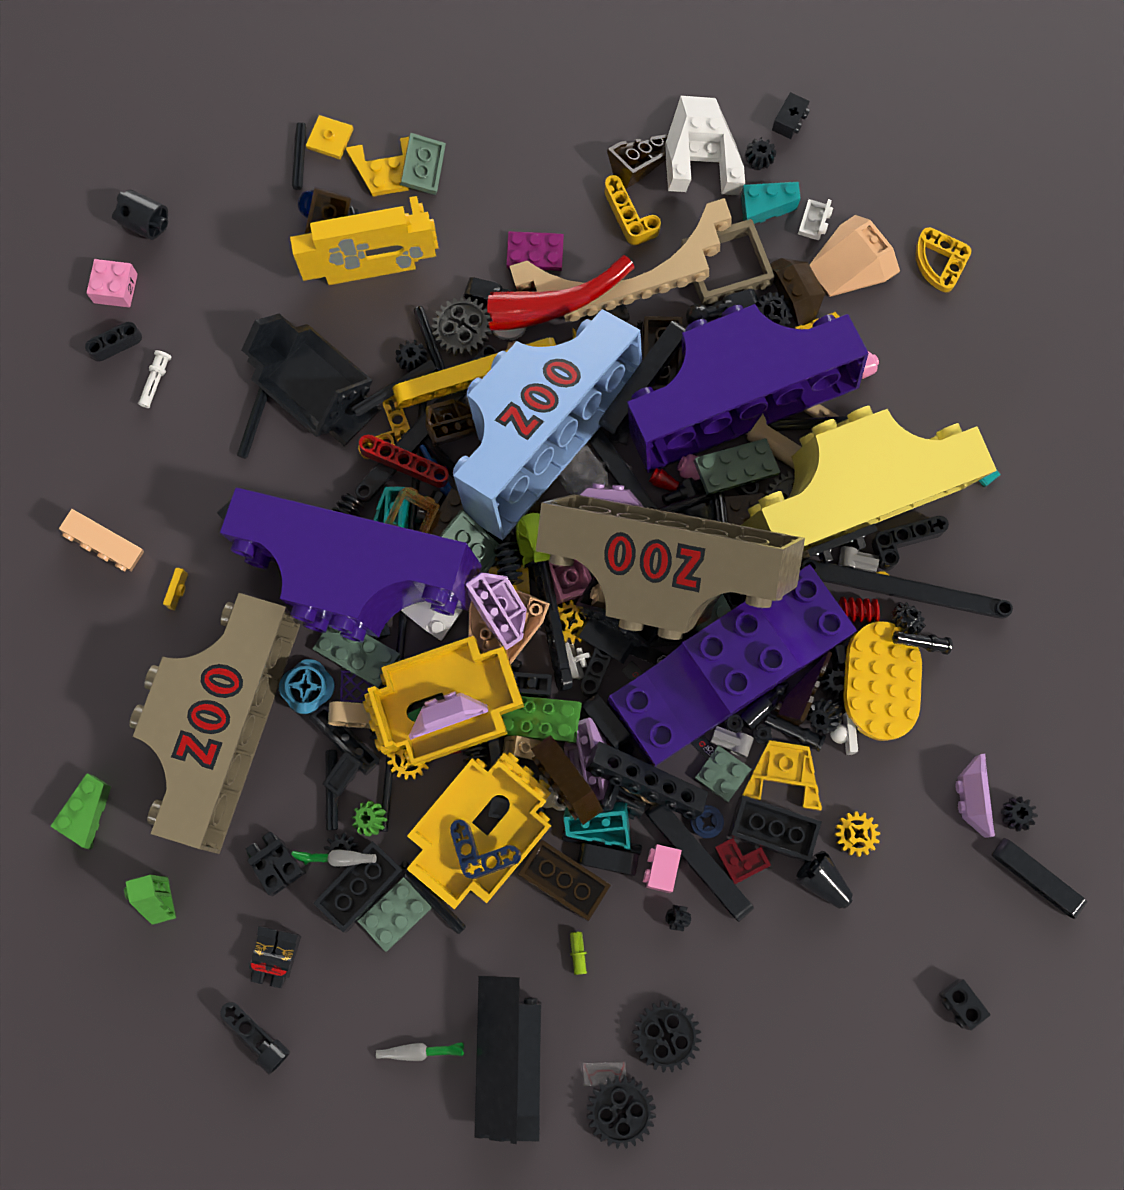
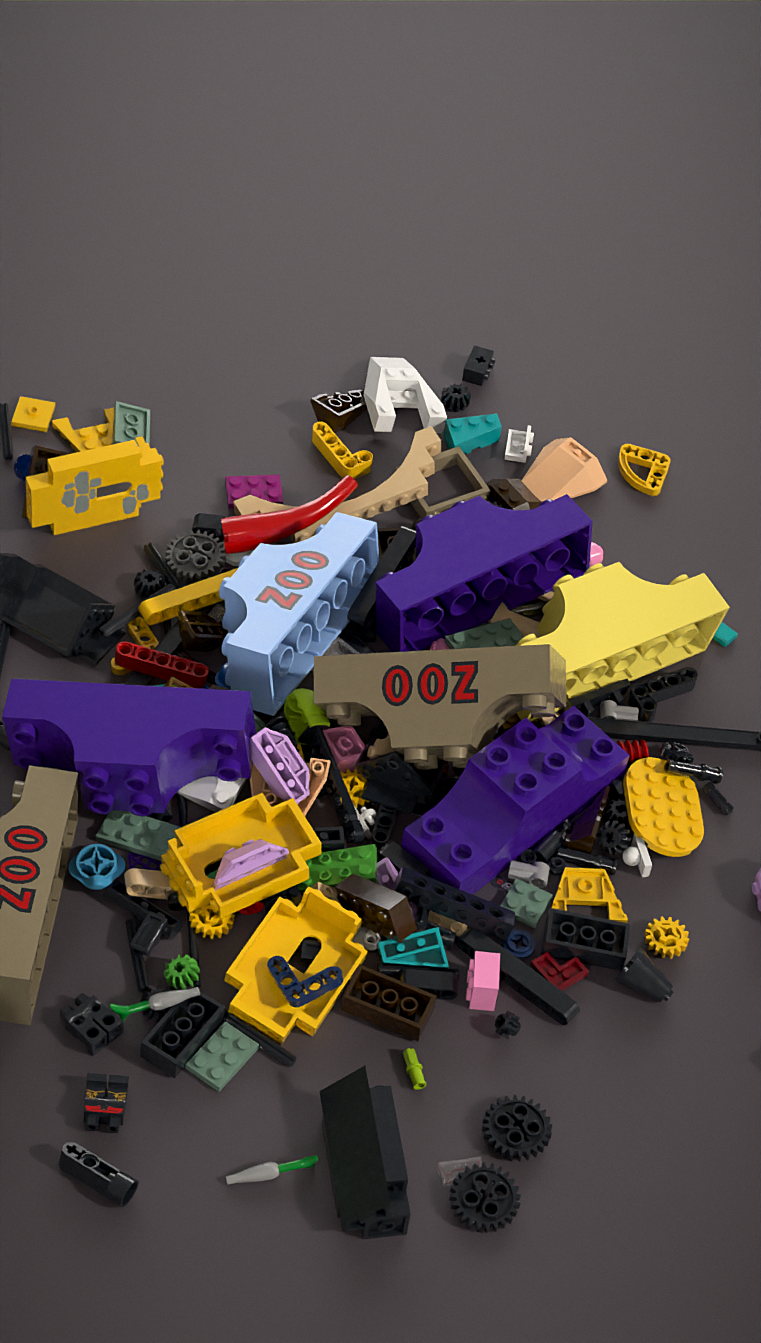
camera: 15 degrees left, 25 degrees down
none -> black axle [703,782,734,815]

